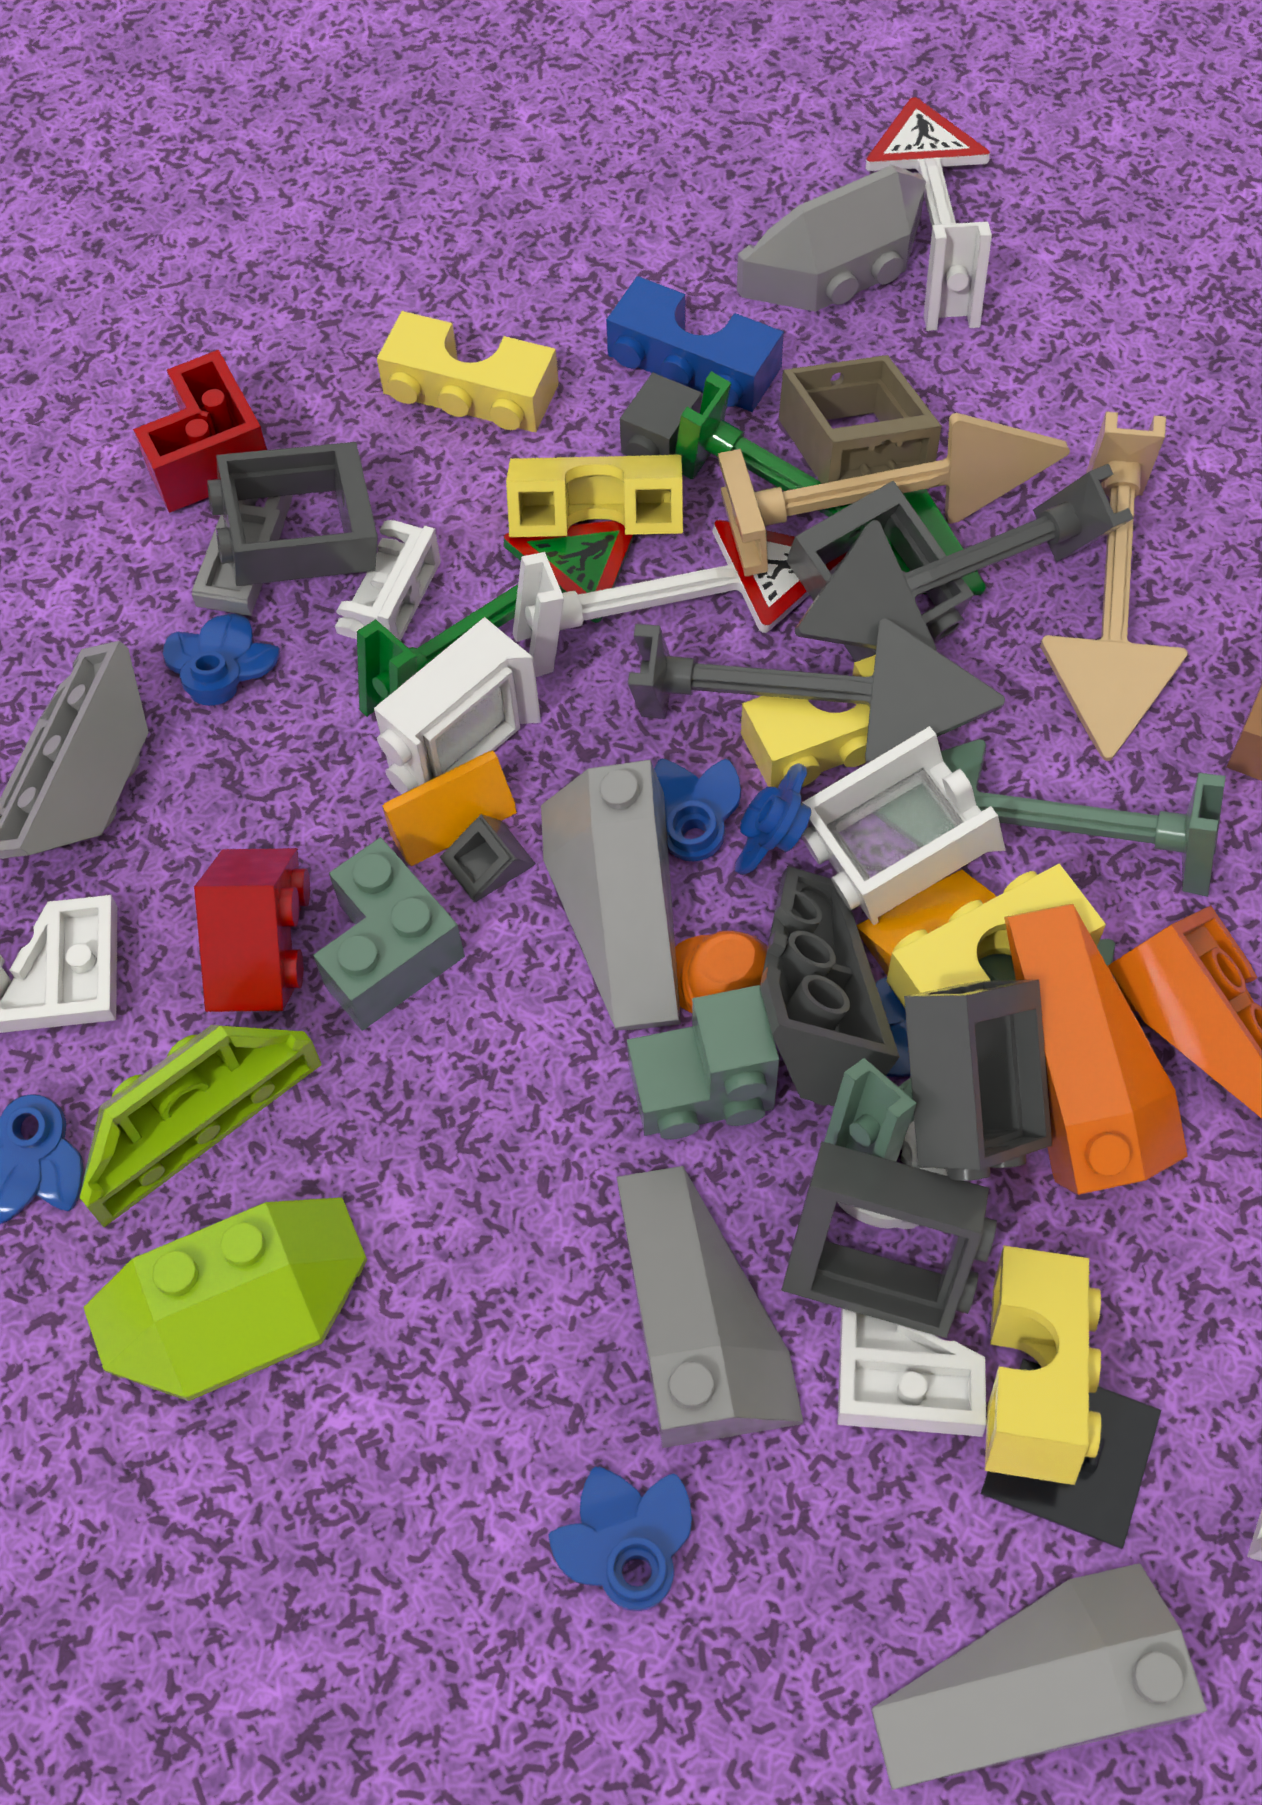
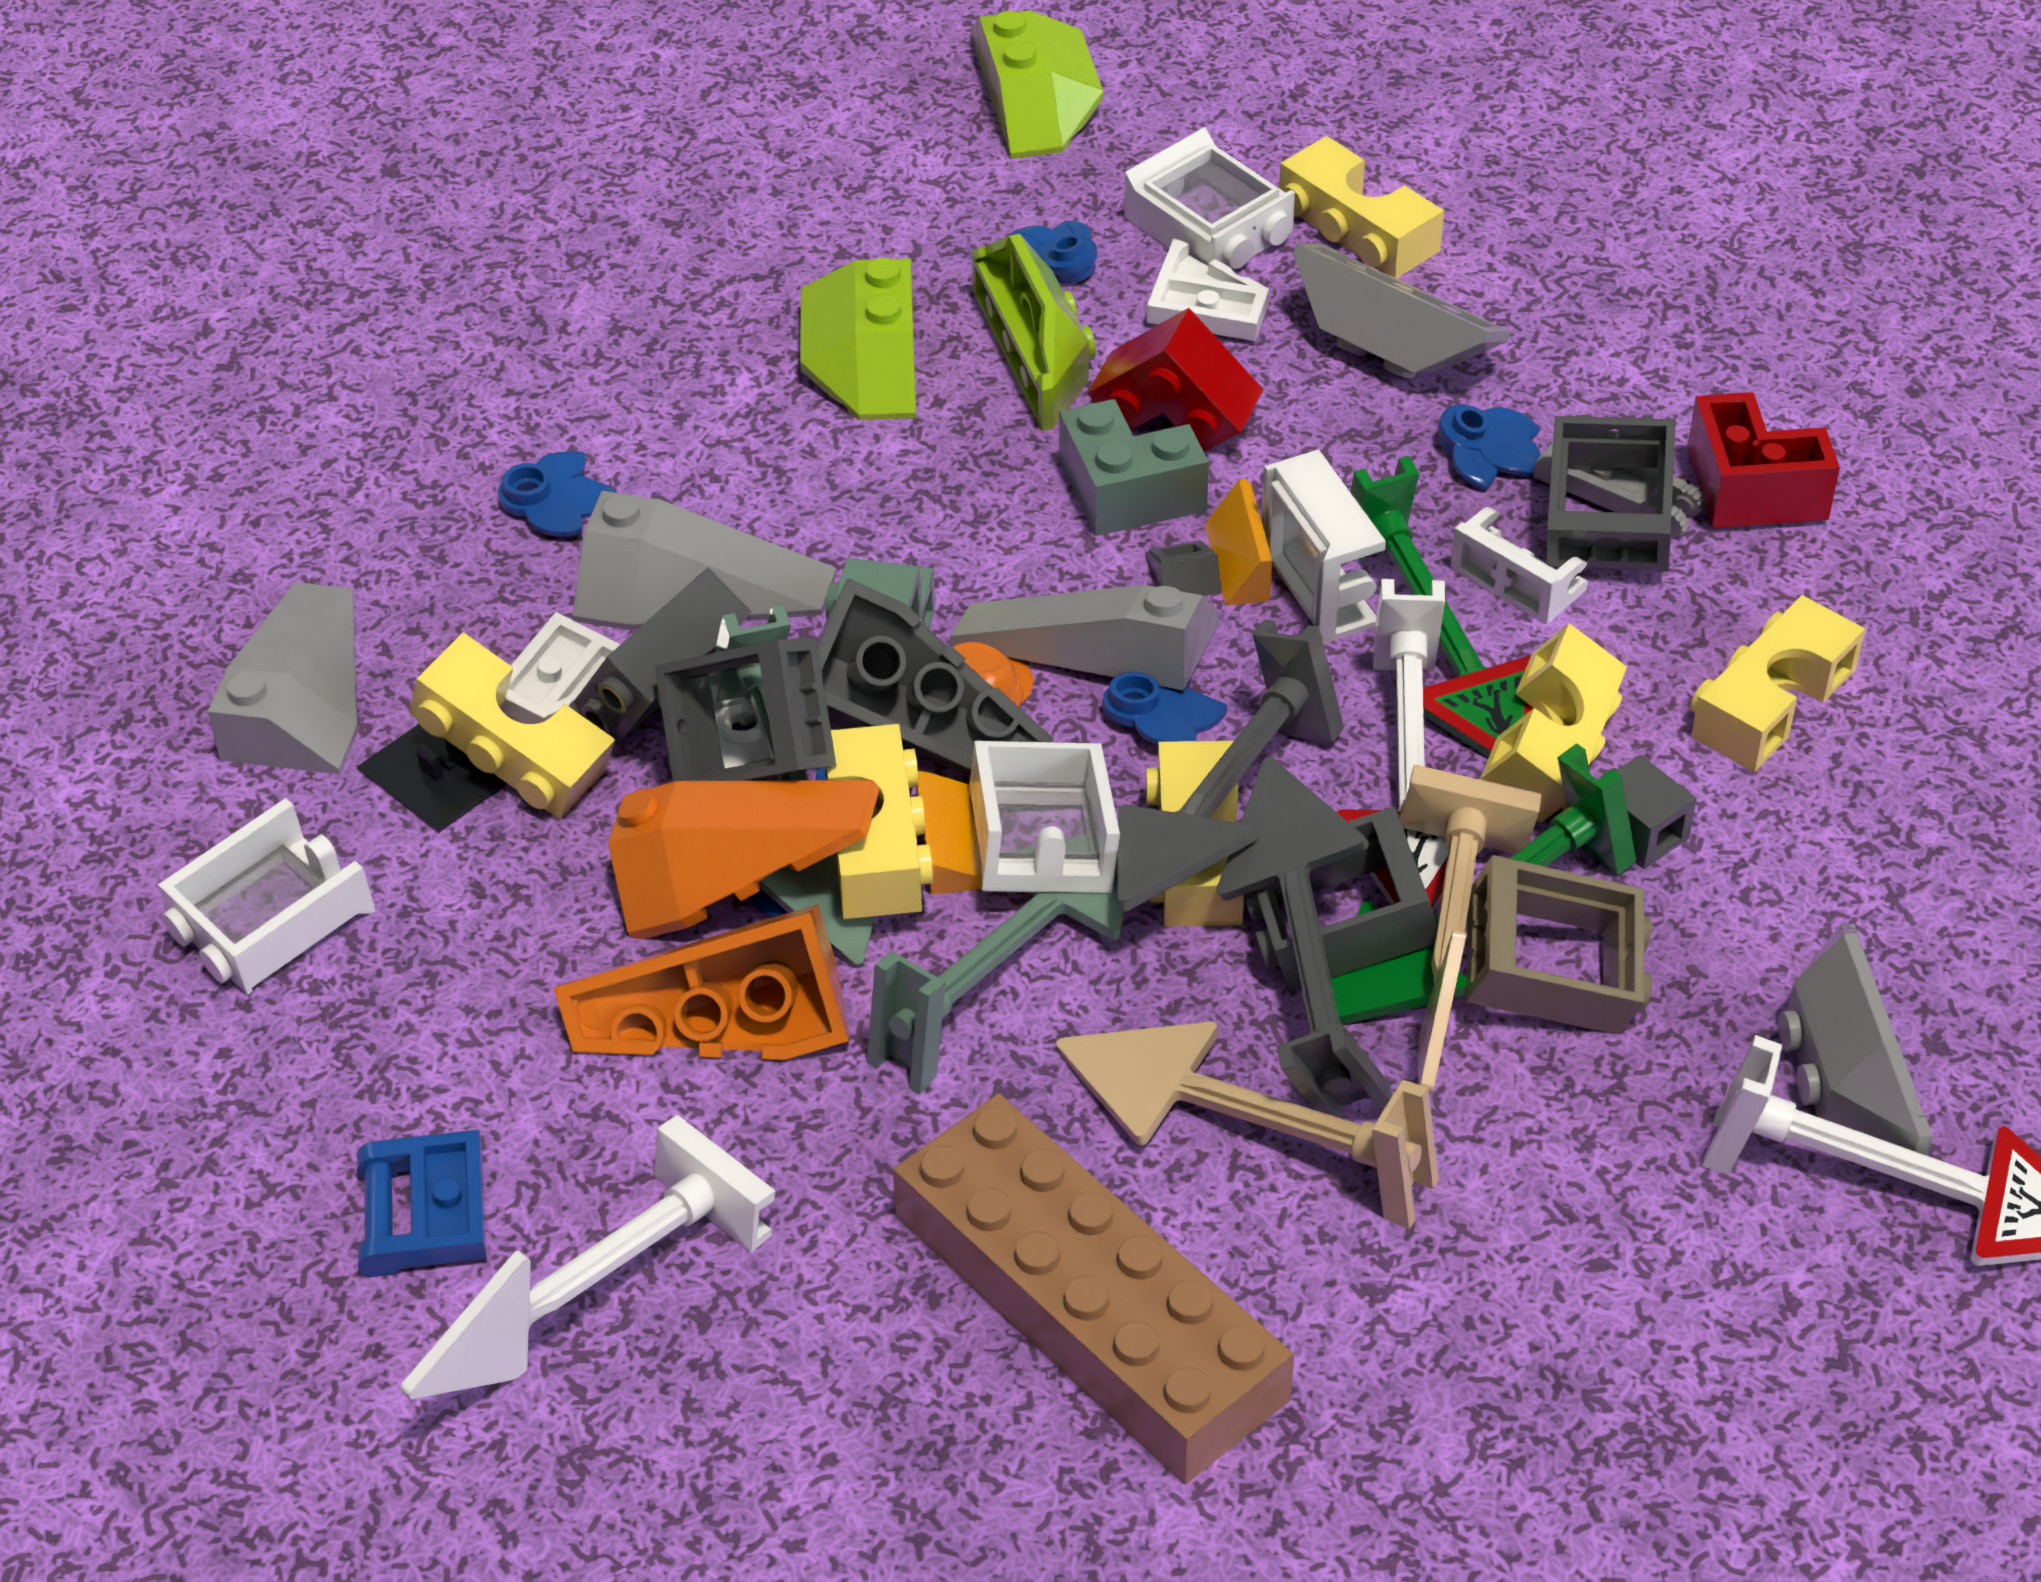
camera: 110 degrees right, 15 degrees down
blue arch [606,276,784,412] -> none
blue plate [735,763,811,875] -> none

